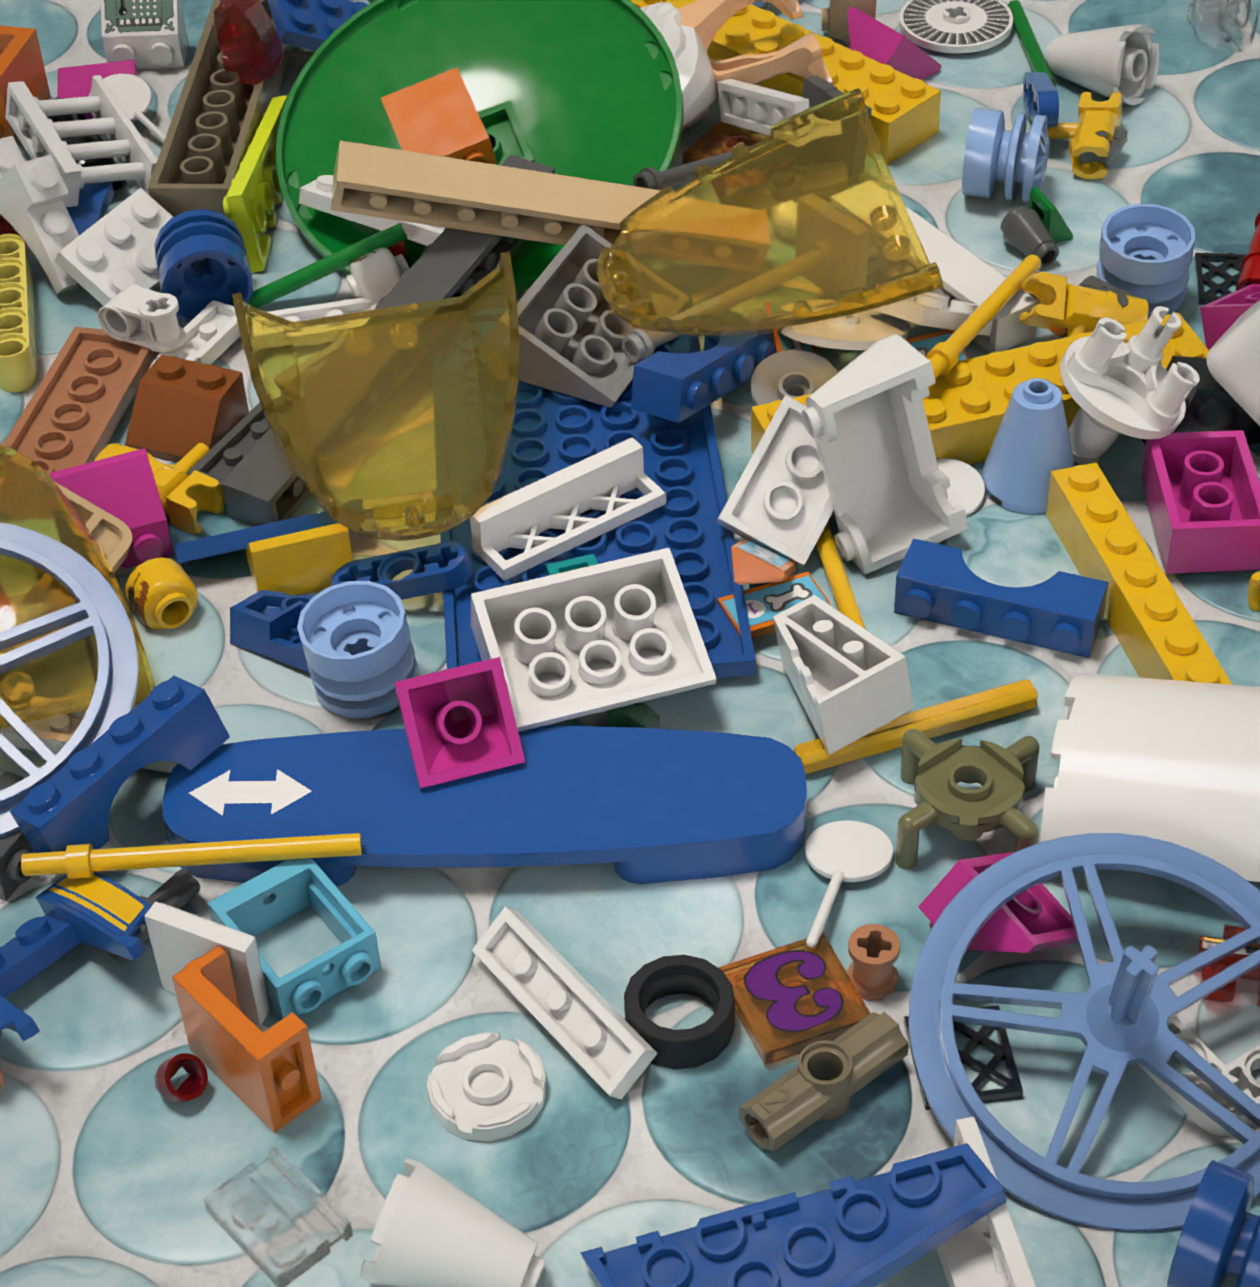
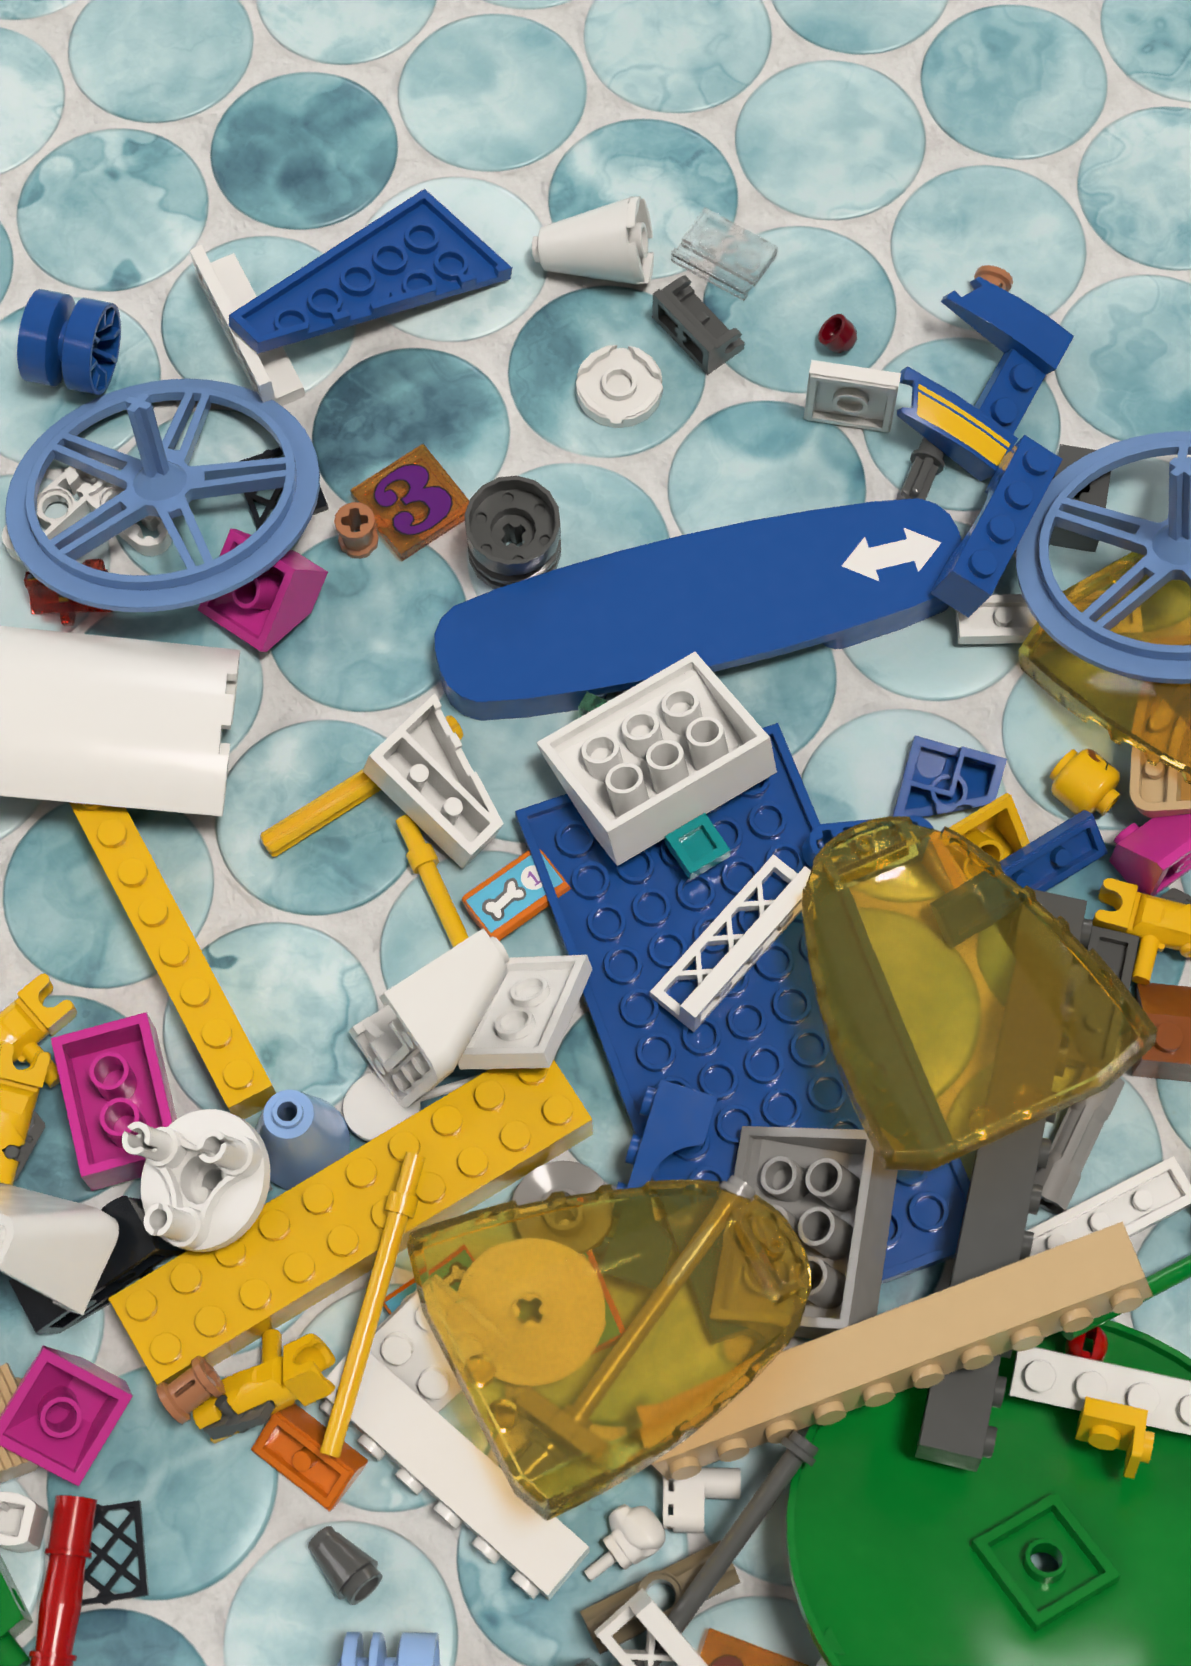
camera: 165 degrees right, 25 degrees up
yellow bar [21,833,362,879] -> none
orange panel [172,946,322,1133] -> none
medium azure window [208,858,381,1020] -> none
light blue wheel [297,581,419,718] -> none
orange panel [381,67,497,165] -> none
dark pink slope [394,657,525,788] -> none
white plate [471,906,658,1100] -> none
black tyre [624,955,735,1069] -> none
orange slope [731,539,796,585] -> none
dark tan piece [739,1012,909,1152] -> none
white piece [805,820,893,948] -> none
blue arch [894,538,1109,658] -> none
olive plate [895,729,1040,869] -> none
green slope [1028,186,1073,243] -> none
light blue wheel [1095,204,1196,319] -> none
none -> nougat bush [156,1355,226,1424]
none -> dark grey wheel [464,476,561,589]
none -> dark grey hinge [652,275,745,375]

